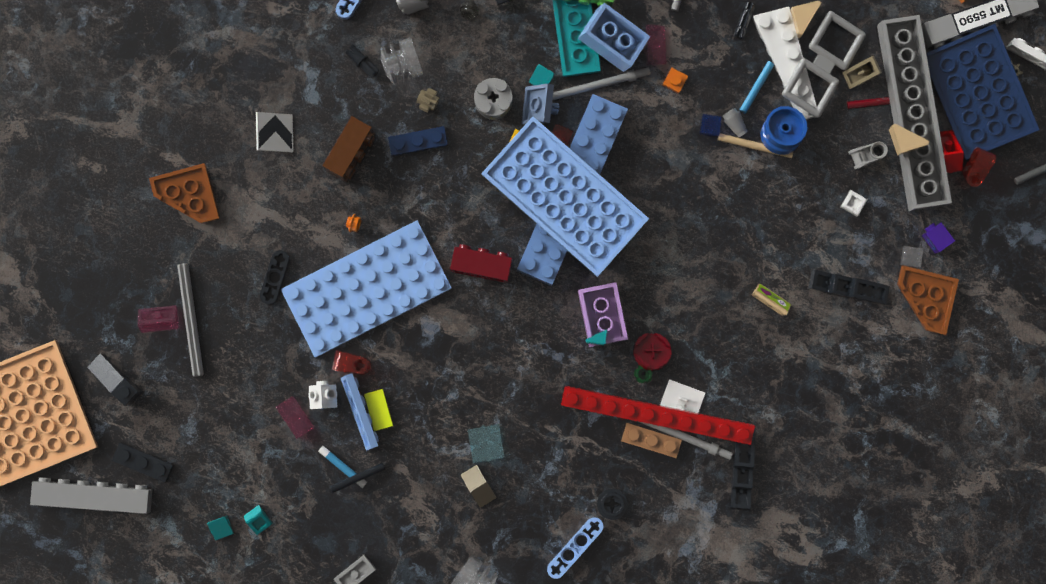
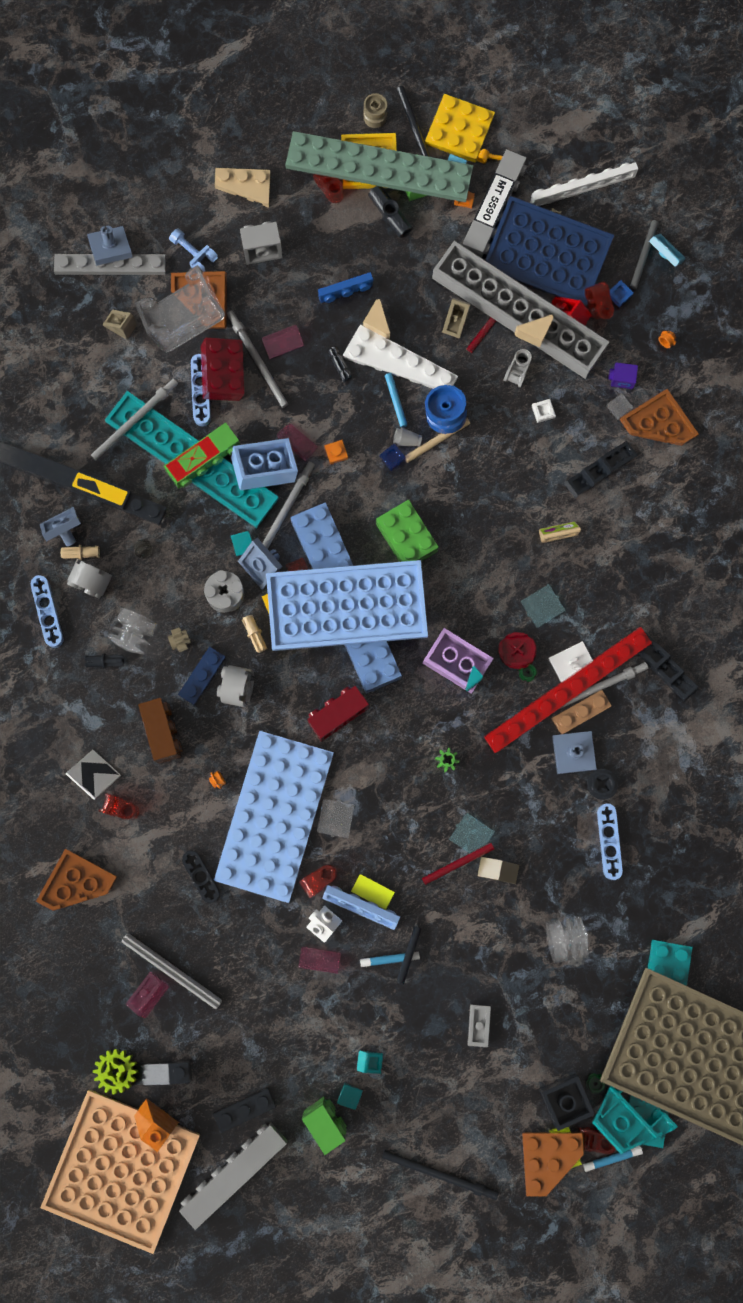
camera: 50 degrees left, 5 degrees down
light grey bar [782,11,866,118] -> none
none -> lime gear [93,1049,138,1094]
none -> clear red piece [99,793,139,820]
none -> orange slope [134,1098,179,1152]
none -> light grey brick [217,665,254,707]
none -> tan axle [242,615,267,653]
none -> bright green brick [302,1097,347,1155]
none -> clear piece [317,799,355,838]
none -> bright green brick [376,500,439,562]
none -> dark red bar [422,843,494,885]
none -> bright green gear [435,748,459,772]
none -> clear light blue piece [521,584,565,628]
none -> sand blue tile [553,731,597,774]
none -> blue plate [607,280,634,307]
none -> orange plate [659,331,676,348]

